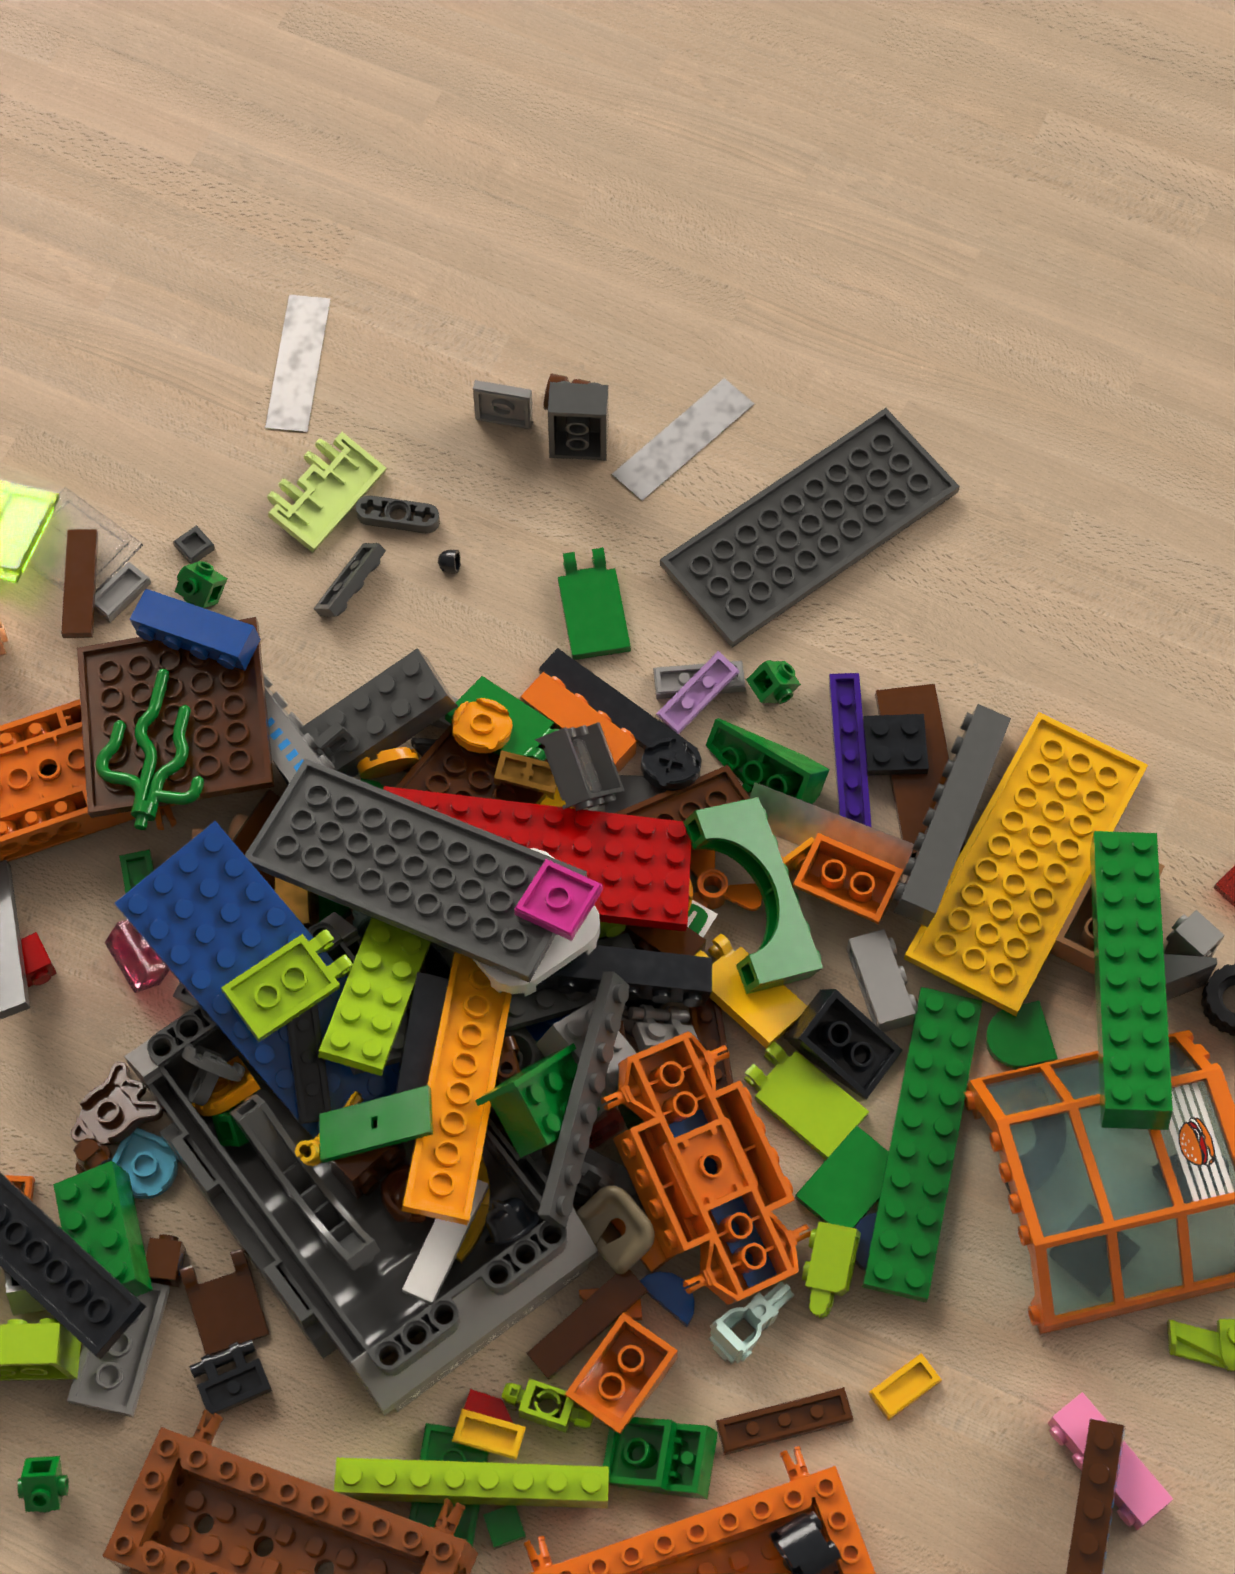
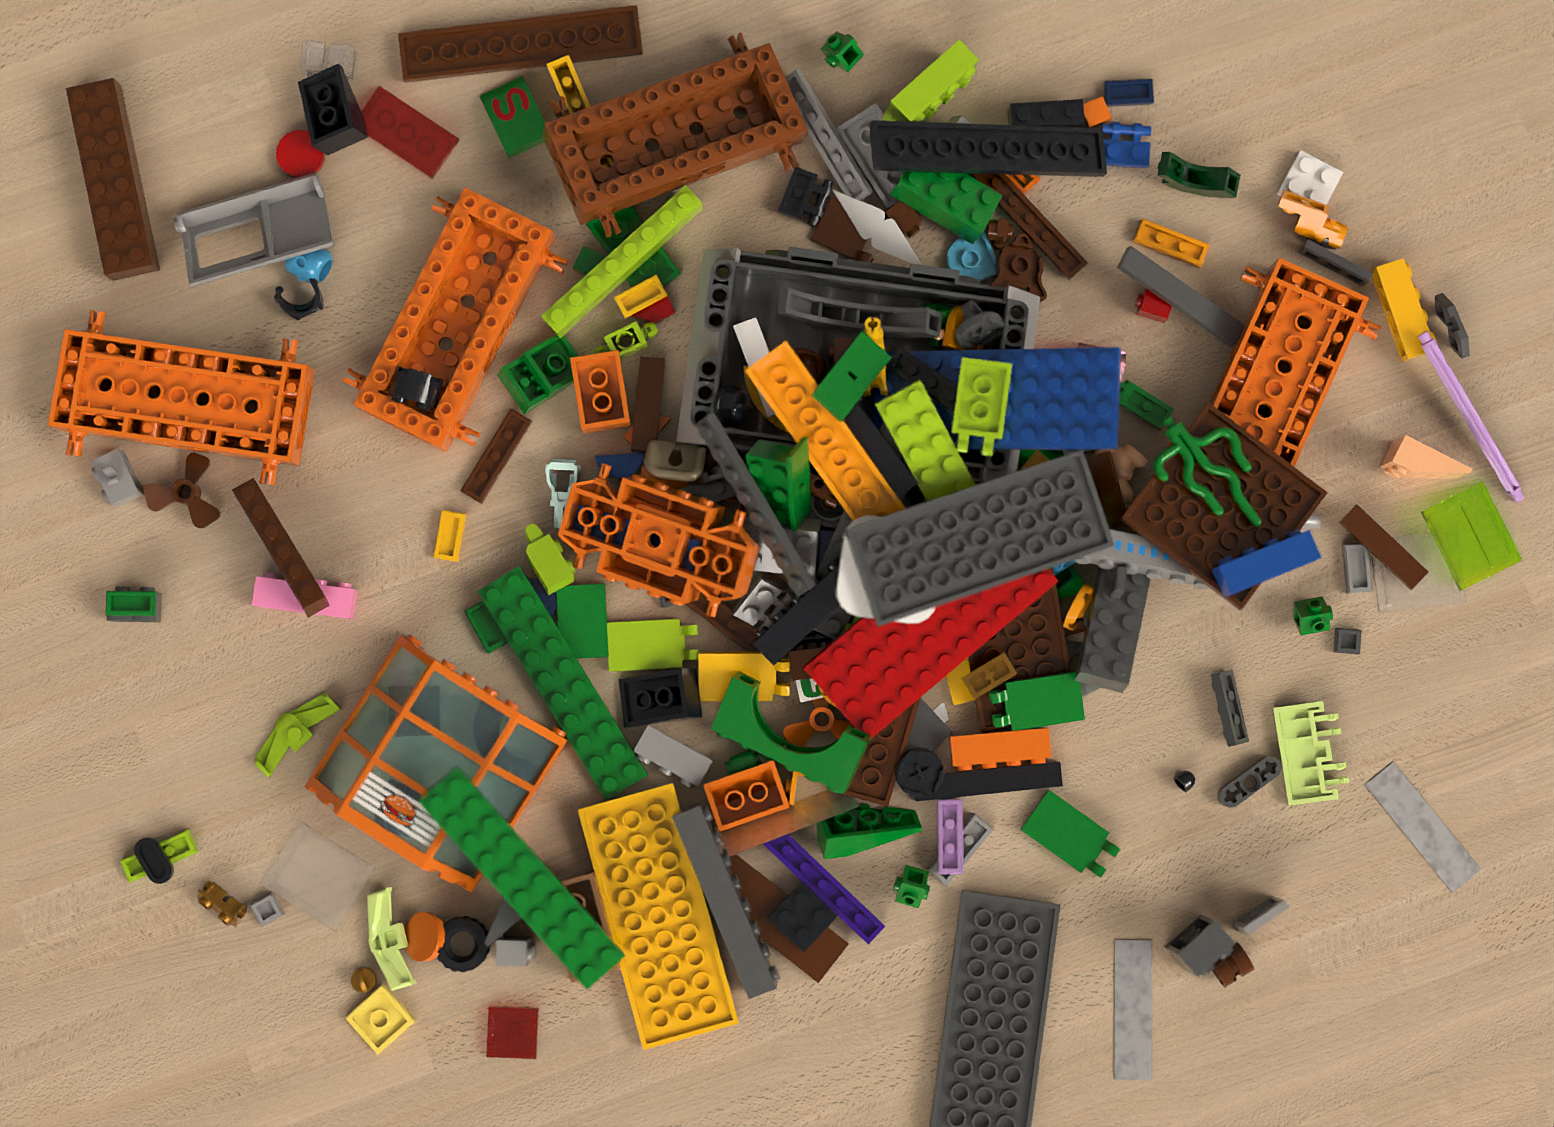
camera: 135 degrees right, 20 degrees up
light orange tile [451,698,513,753] -> none
dark pink tile [514,859,603,941] -> none
dark grey window [535,722,625,811] -> none
green tile [985,1000,1058,1070] -> none
none -> green tile [464,601,509,654]
none -> green brick [724,750,762,776]
none -> light grey plate [785,69,873,201]
none -> white sticker [833,190,922,265]
none -> reddish brown plate [971,173,1088,281]

